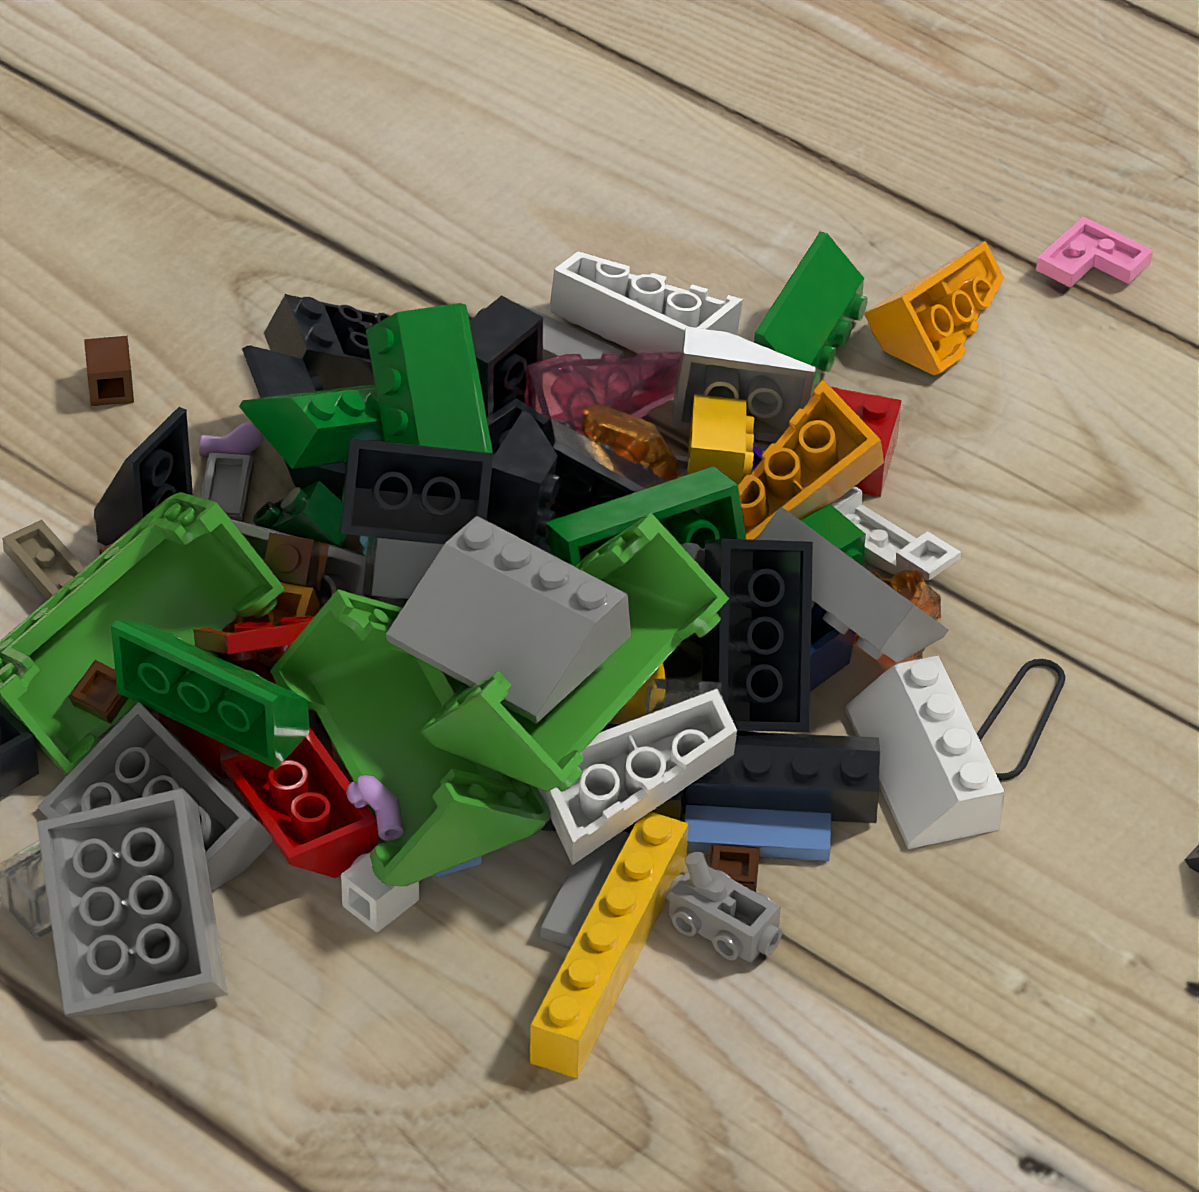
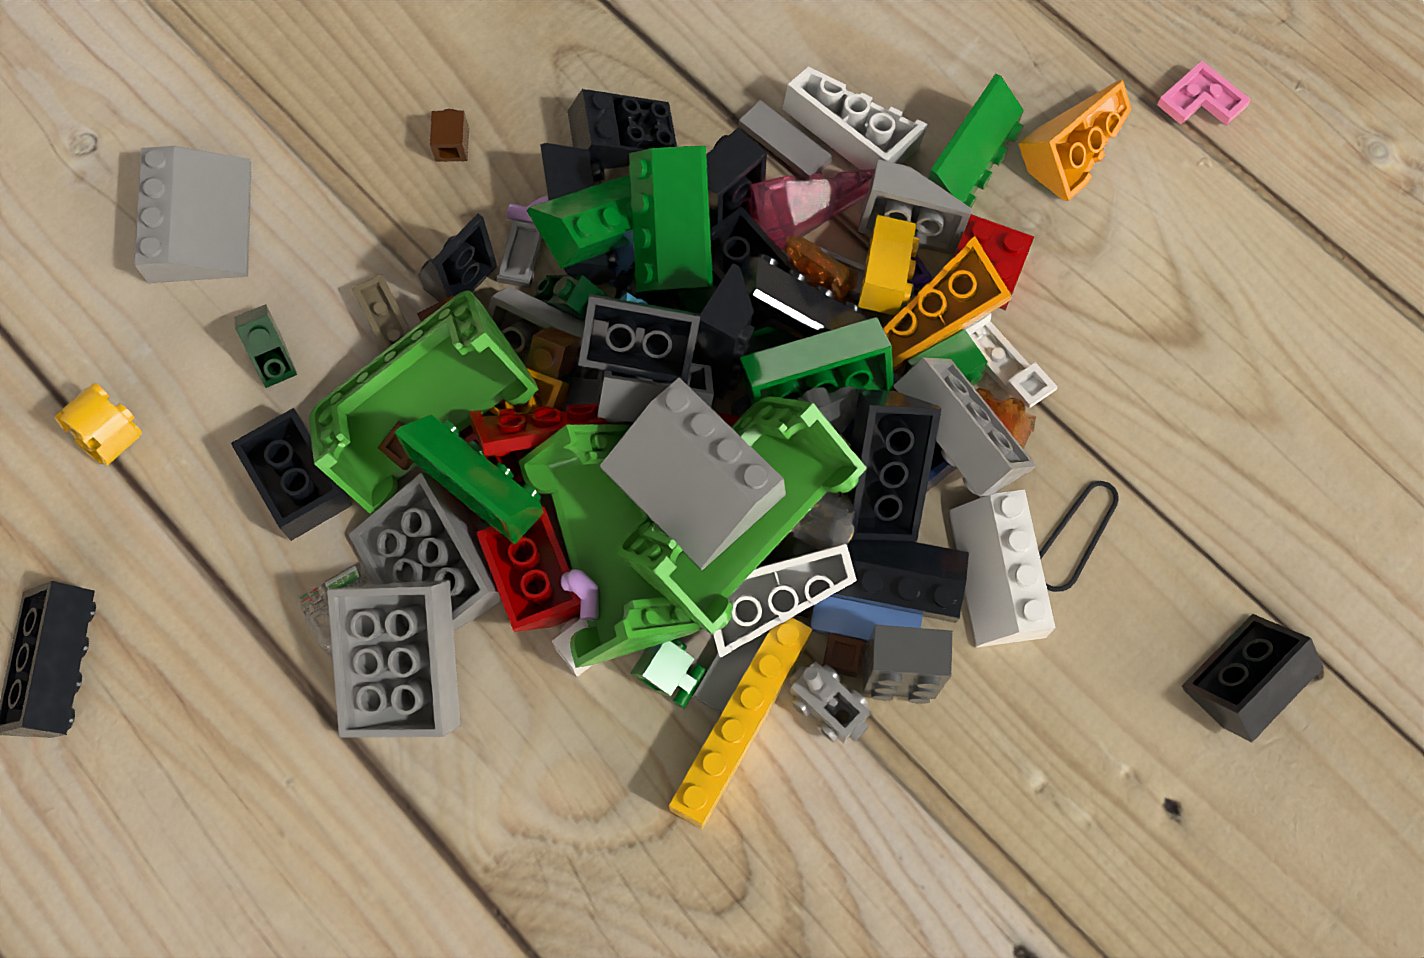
camera: 10 degrees right, 25 degrees up
none -> brick [630,639,707,709]
none -> dark grey brick [862,624,953,704]

